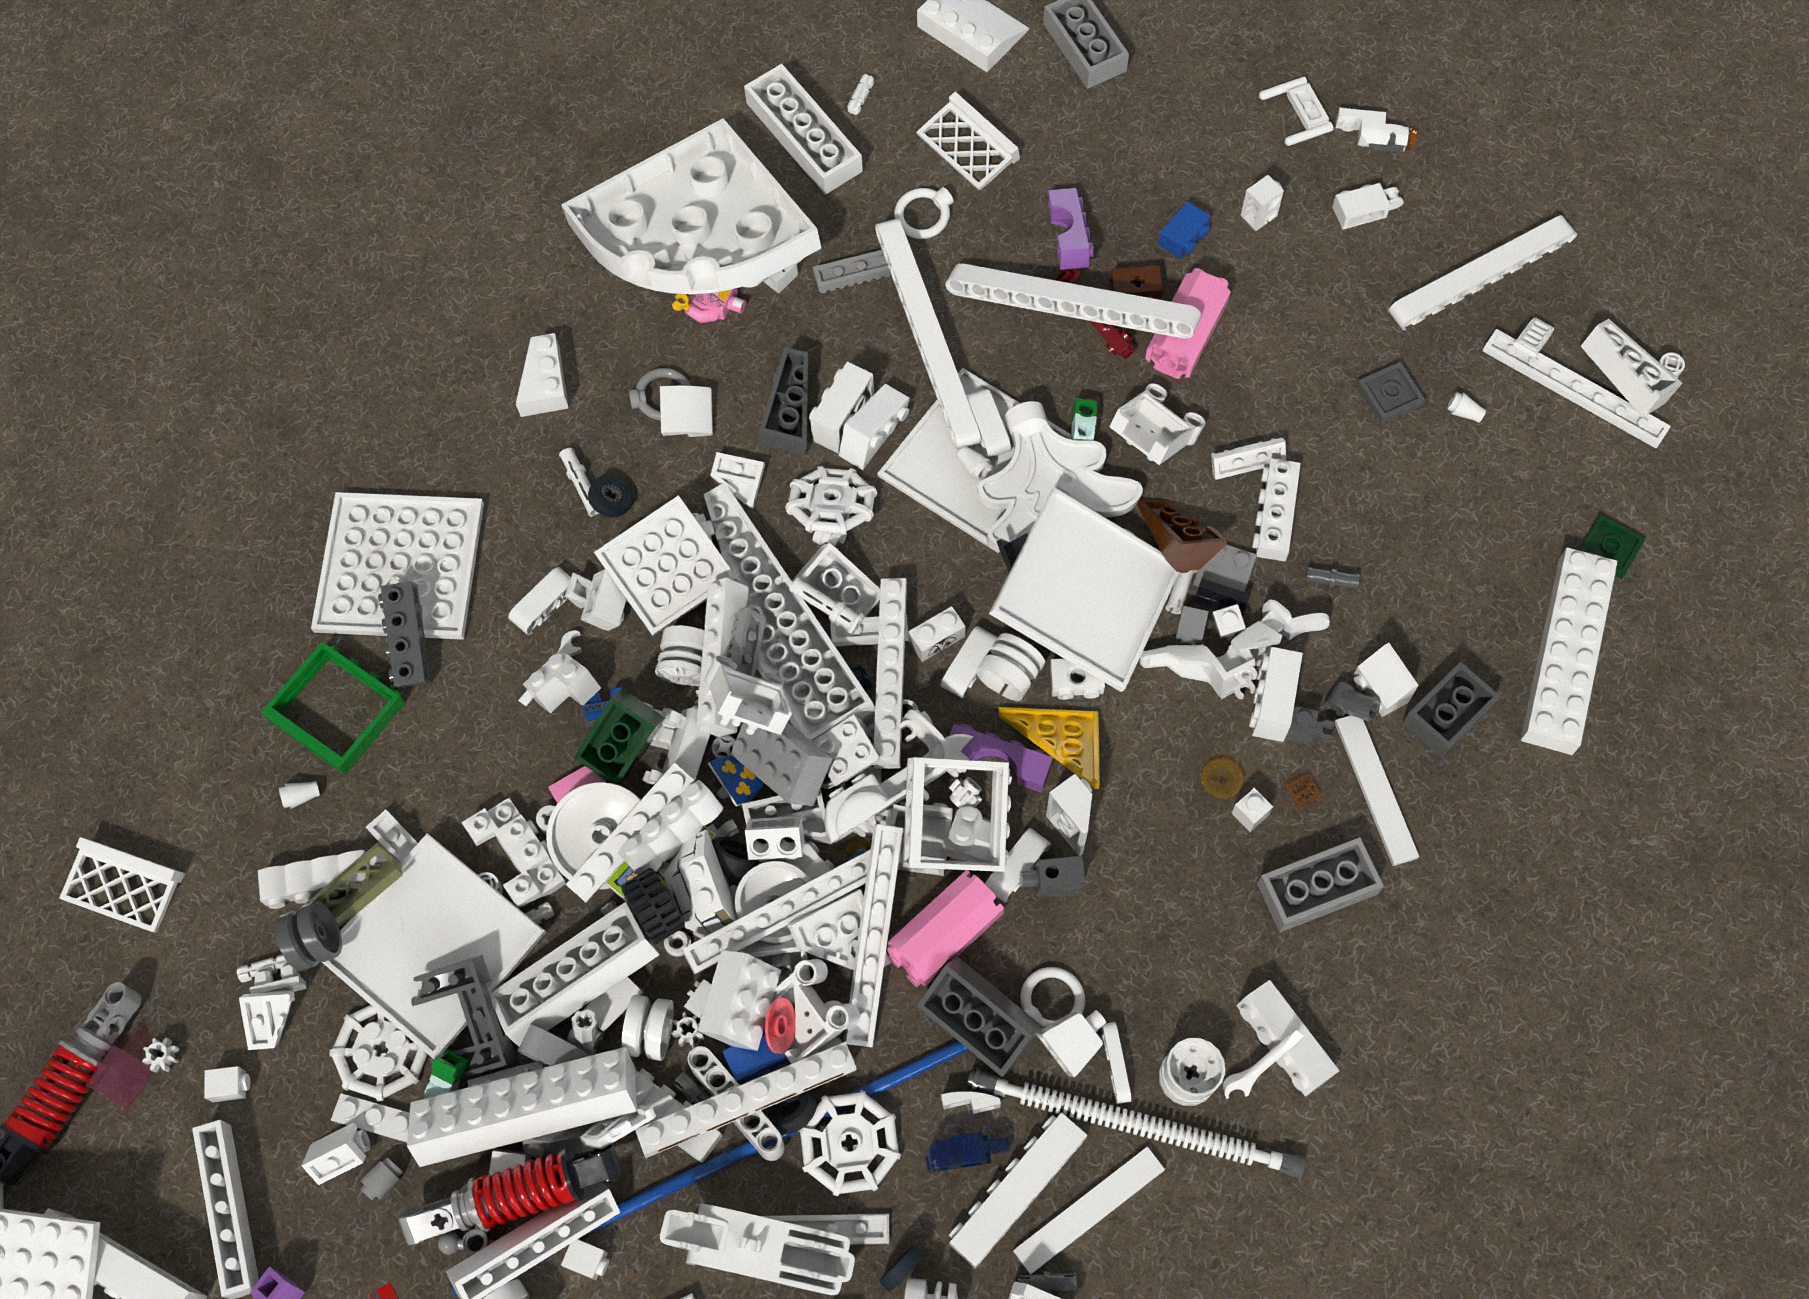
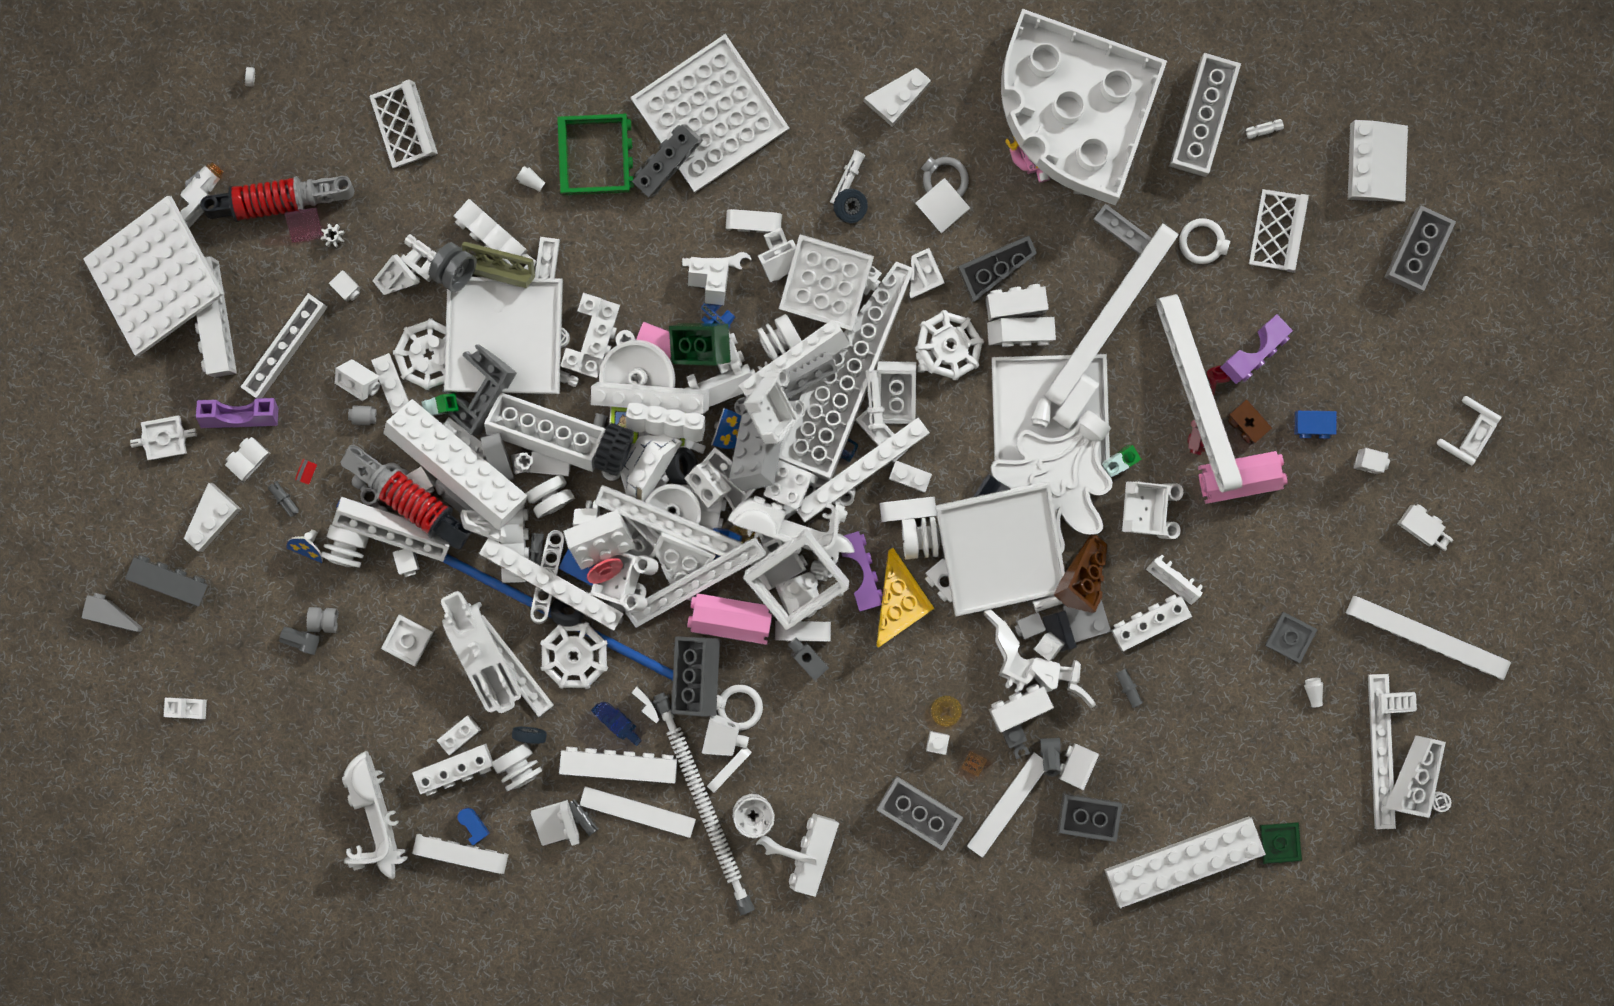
camera: 50 degrees right, 20 degrees up
white gear [671,1012,704,1048] -> none
white slope [1046,774,1092,856] -> none
white plate [1335,108,1417,152] -> none

